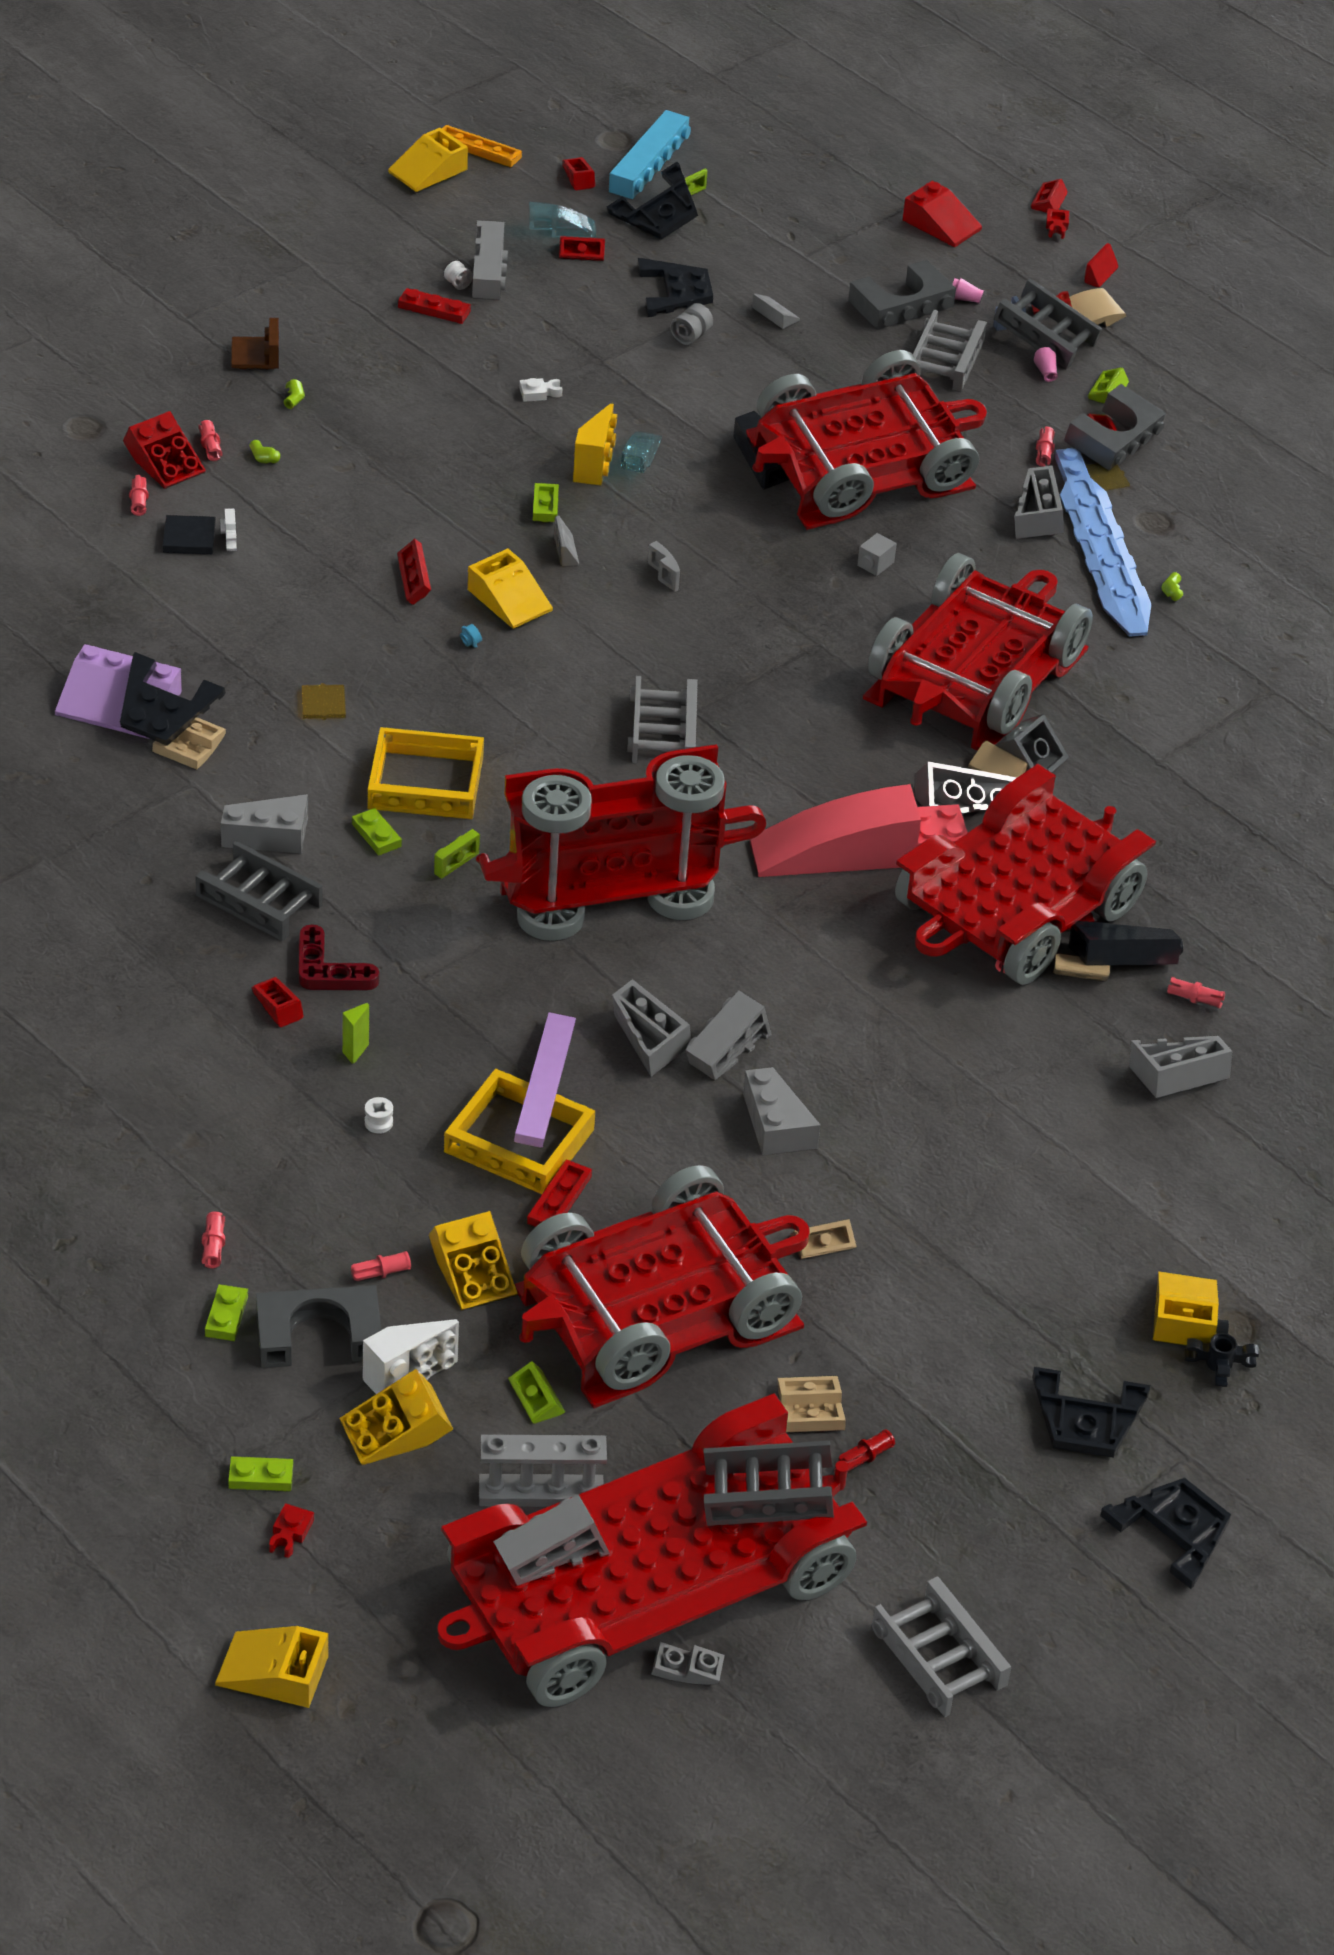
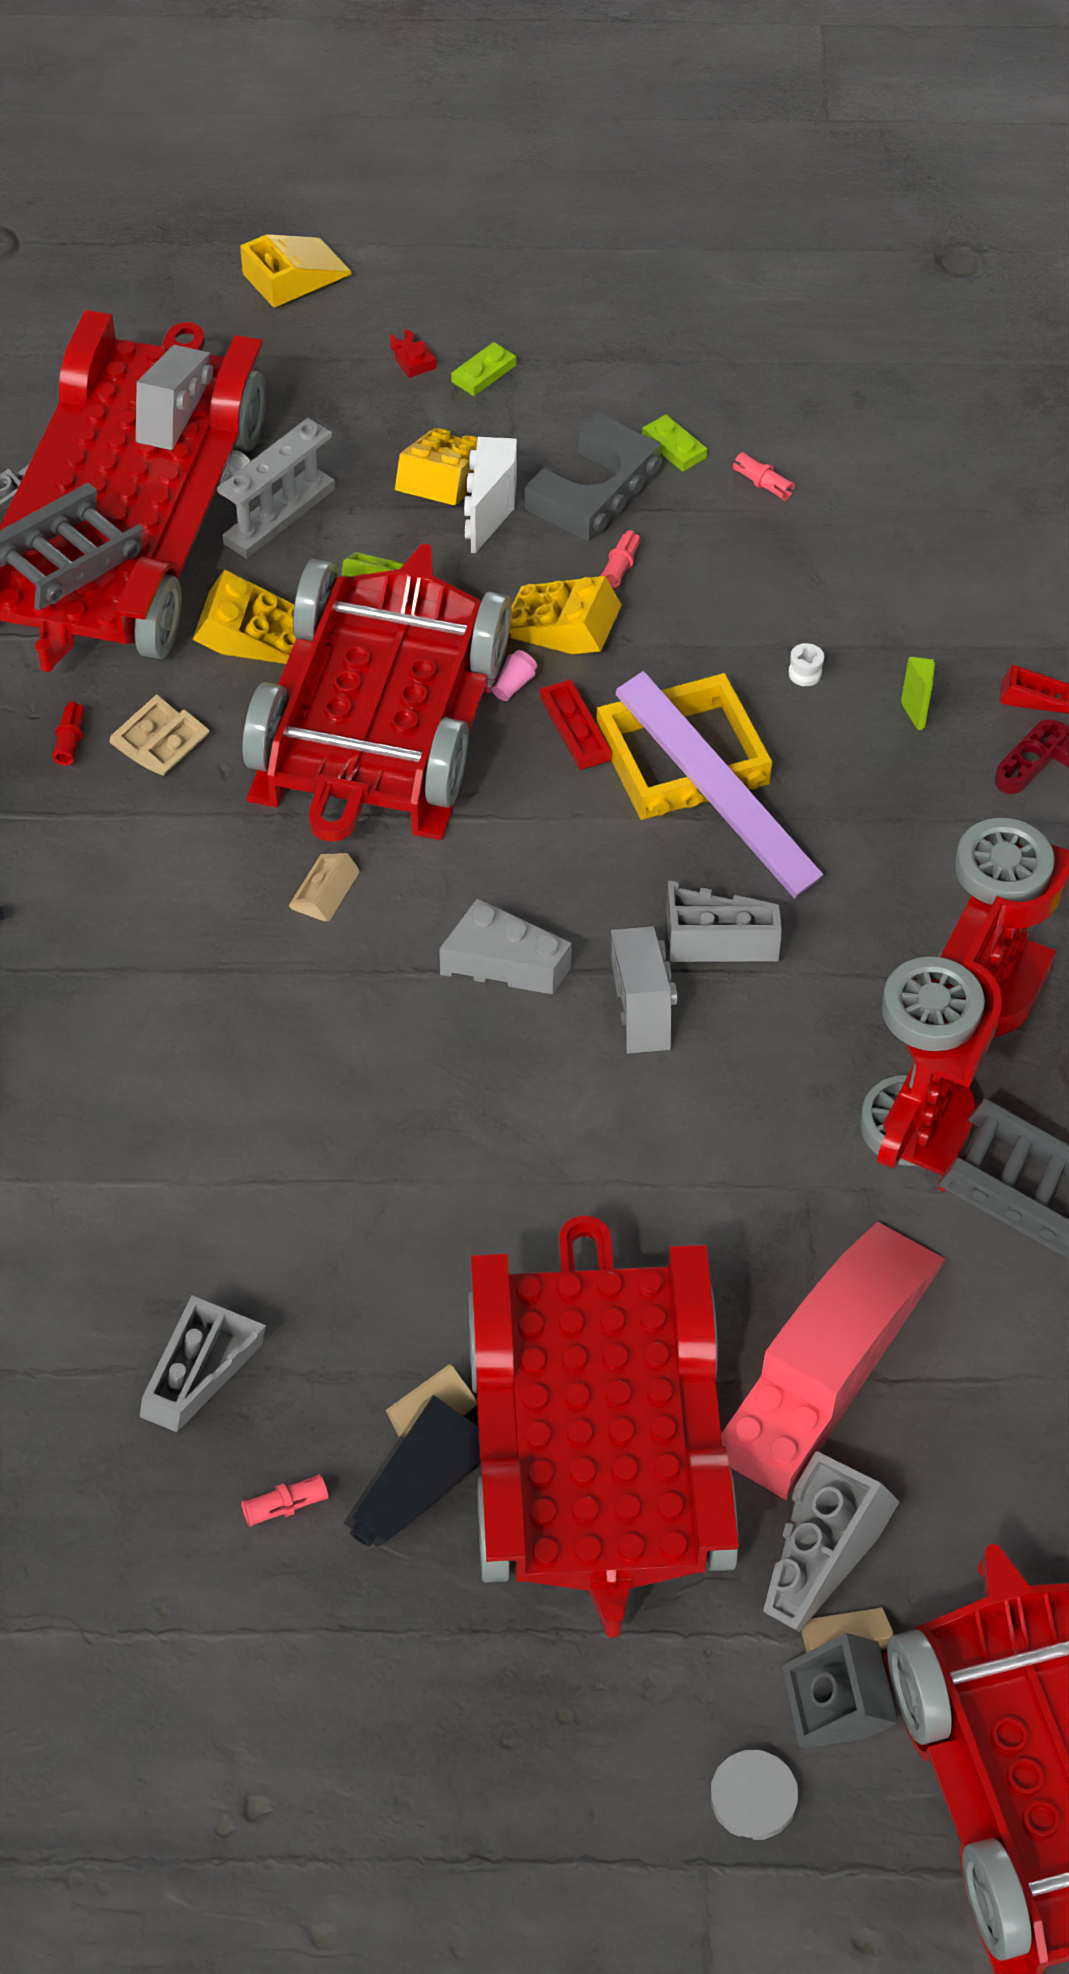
camera: 135 degrees right, 10 degrees up
none -> yellow slope [192,569,296,664]
none -> light grey tile [710,1750,798,1840]

